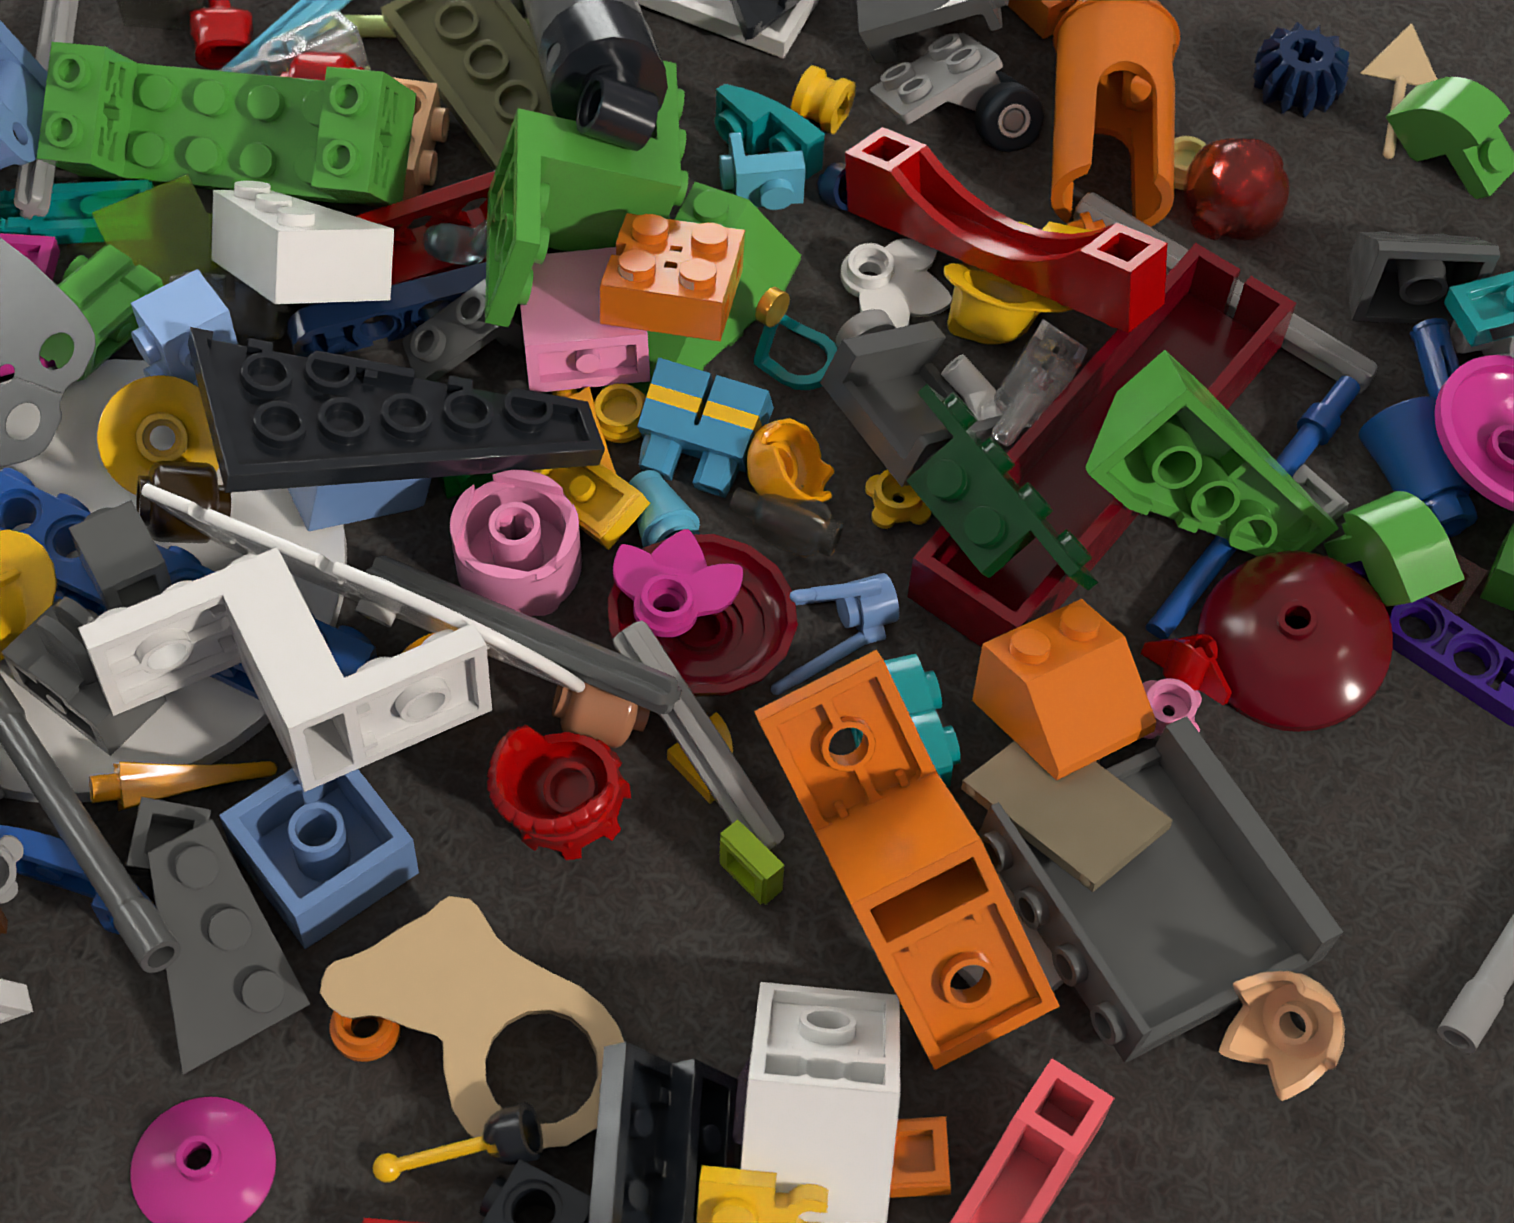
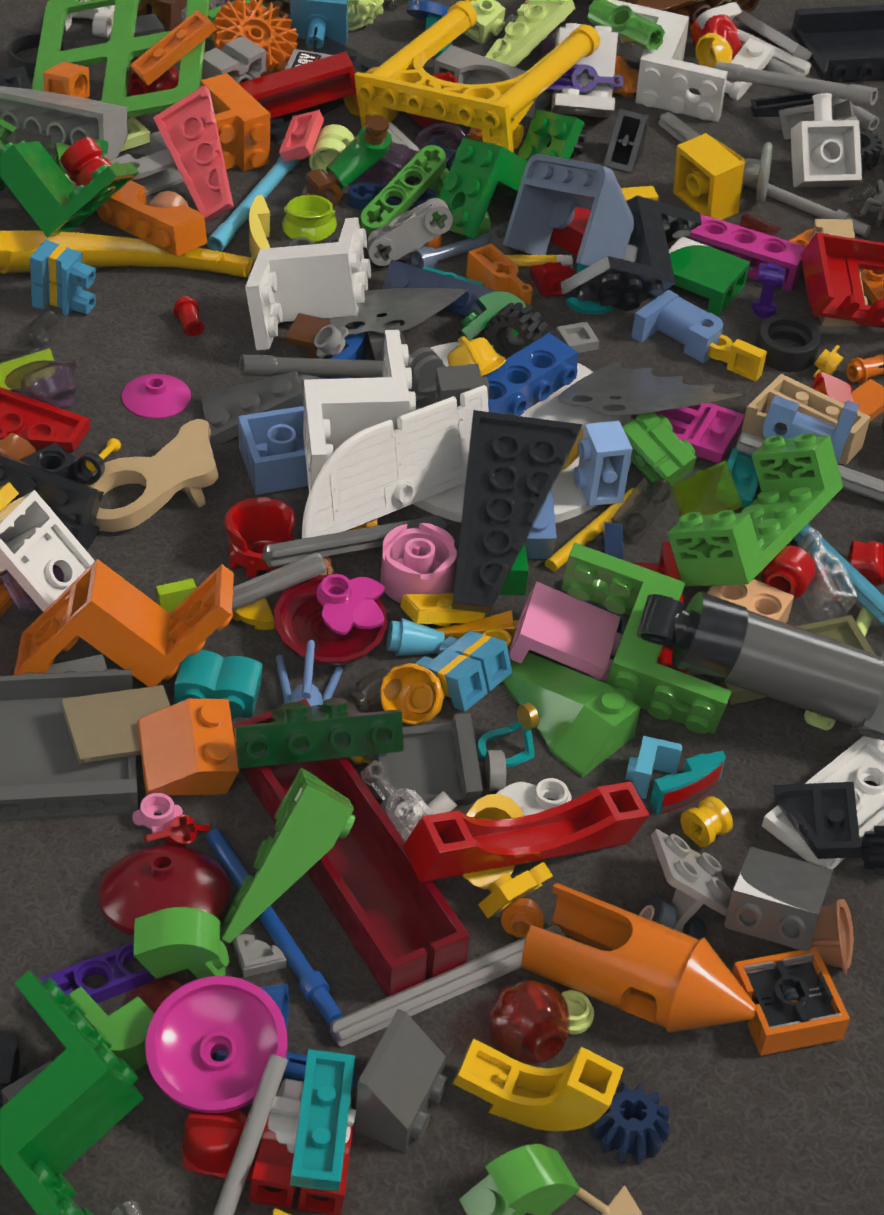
camera: 110 degrees right, 15 degrees down
white wedge [211,181,394,304] -> none
orange piece [600,213,745,342] -> none
none -> yellow arch [452,1039,624,1131]

